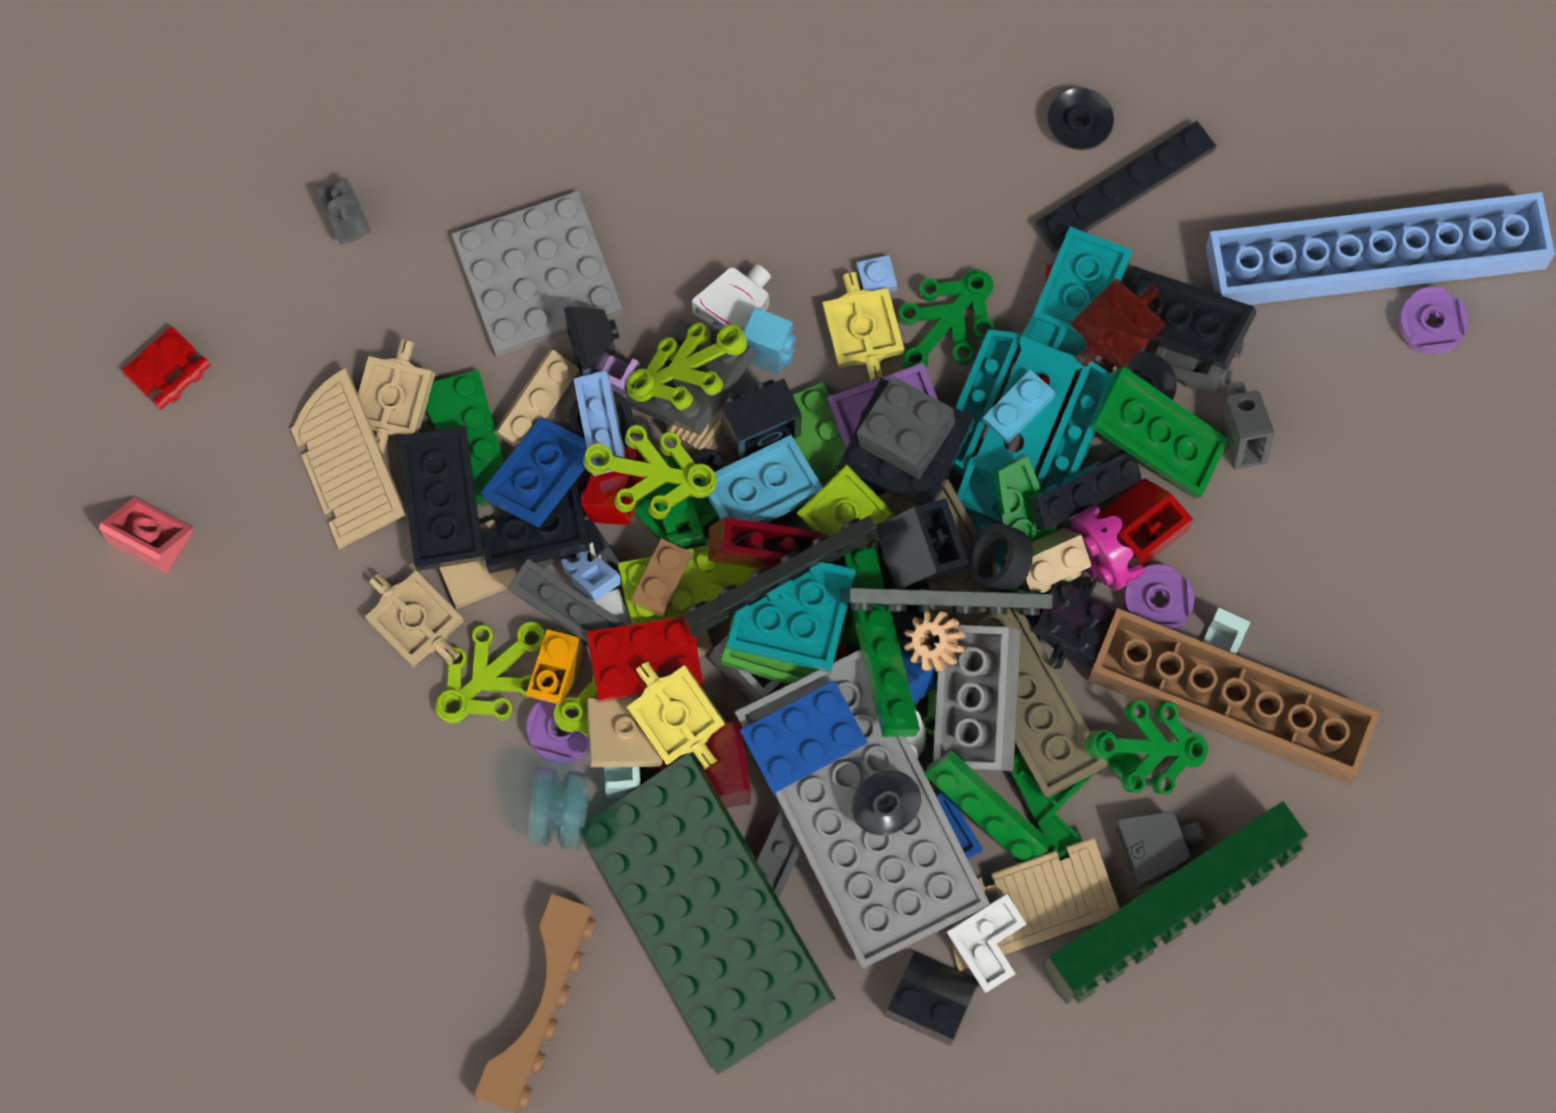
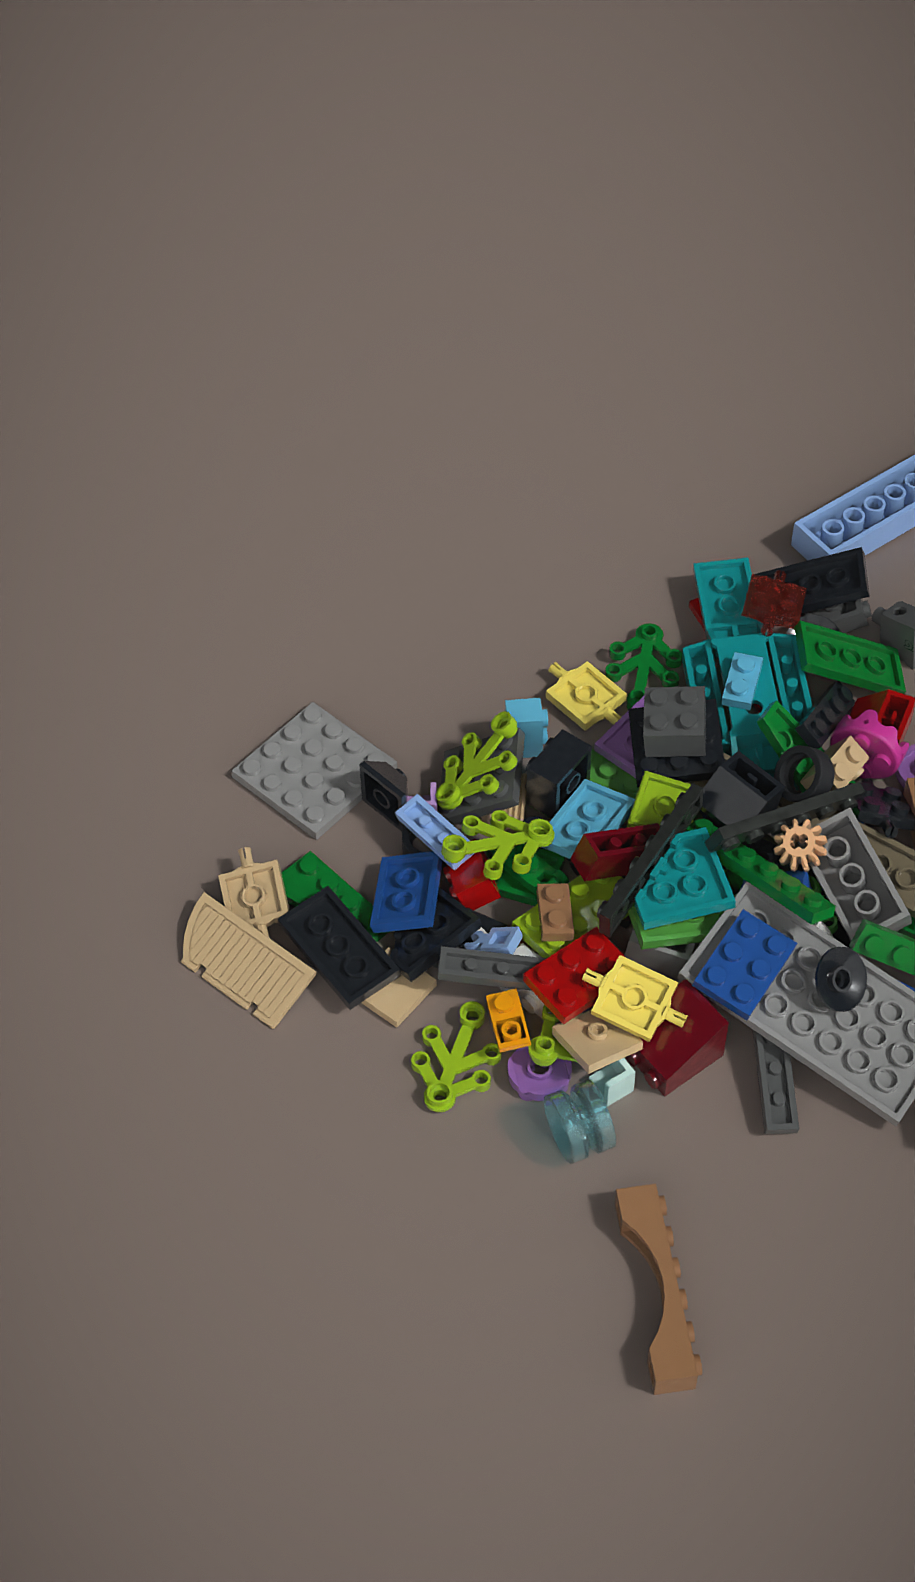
camera: 25 degrees left, 20 degrees down
coral slope [99,497,193,574] -> none
red plate [121,326,211,411] -> none
dark grey hips [316,177,371,245] -> none
tan plate [365,570,464,668] -> none
tan plate [494,349,580,449] -> none
dark green plate [578,753,836,1074] -> none
white torso [692,264,771,333] -> none
light blue plate [856,255,897,292] -> none
black plate [1034,121,1217,253] -> none
black dish [1047,88,1114,150] -> none

